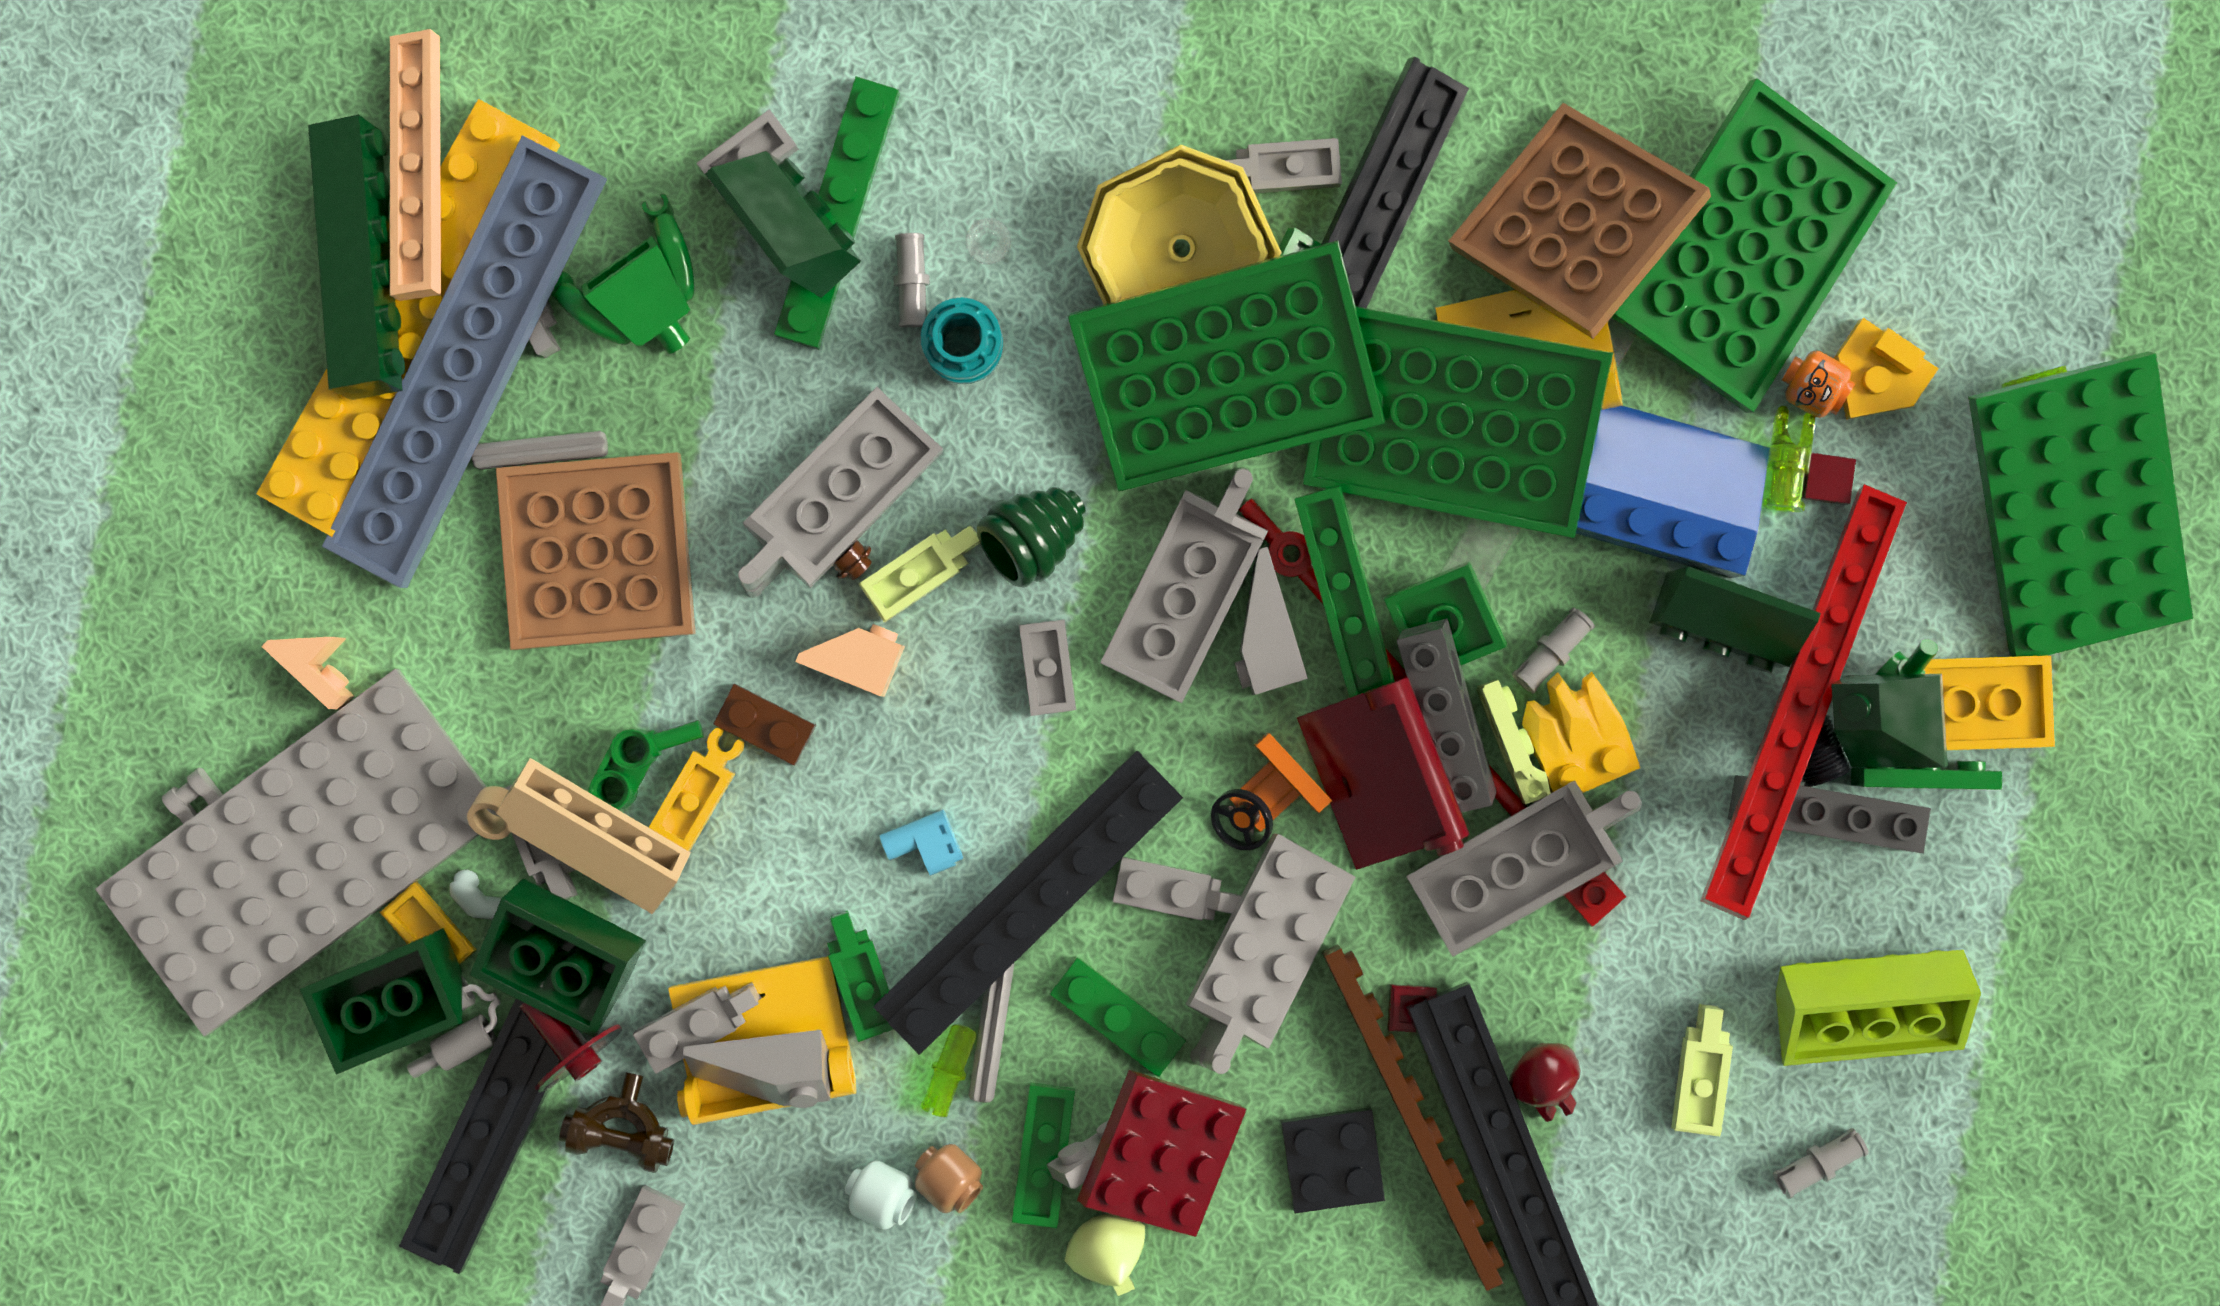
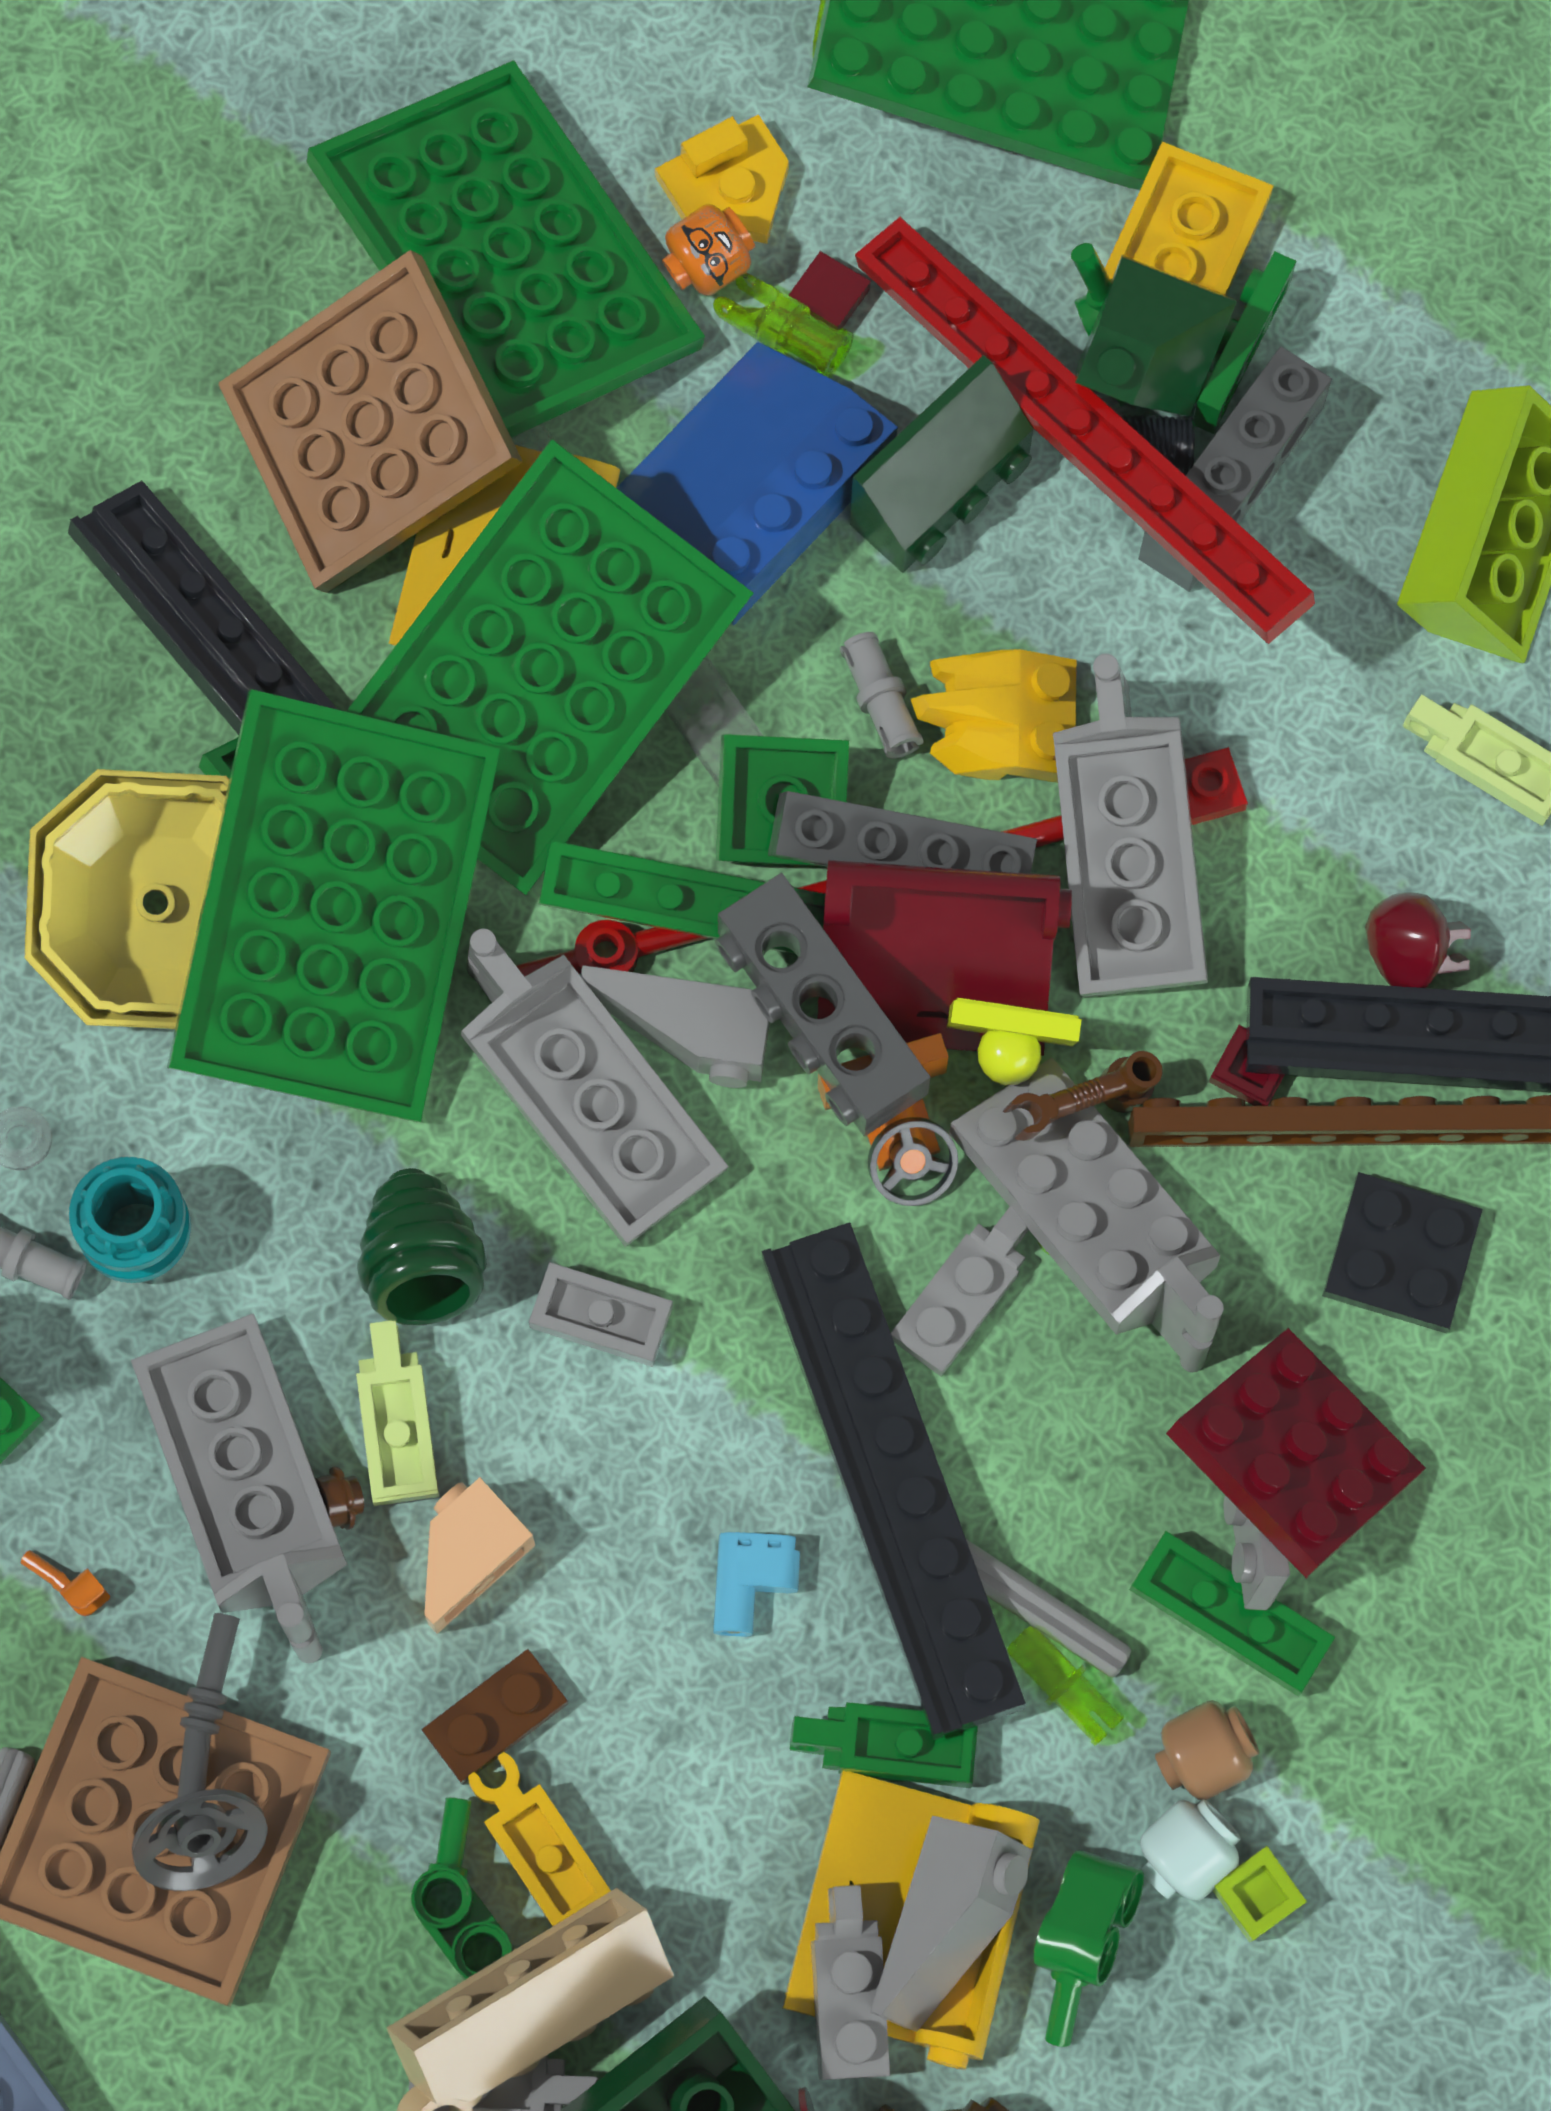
camera: 65 degrees left, 15 degrees down
green plate [1050,956,1186,1078] -> none
yellowish green piece [1065,1214,1145,1296] -> none
light grey hinge [1225,138,1342,193] -> none
yellowish green hinge [1476,680,1551,804] -> none
none -> orange hand [21,1550,110,1616]
none -> dark grey dish [132,1613,267,1891]
none -> dark grey brick [715,872,931,1137]
none -> neon yellow tile [947,998,1082,1085]
none -> reddish brown brick [1003,1051,1162,1141]
none -> green beam [1034,1849,1144,2047]
none -> lime plate [1212,1846,1307,1943]

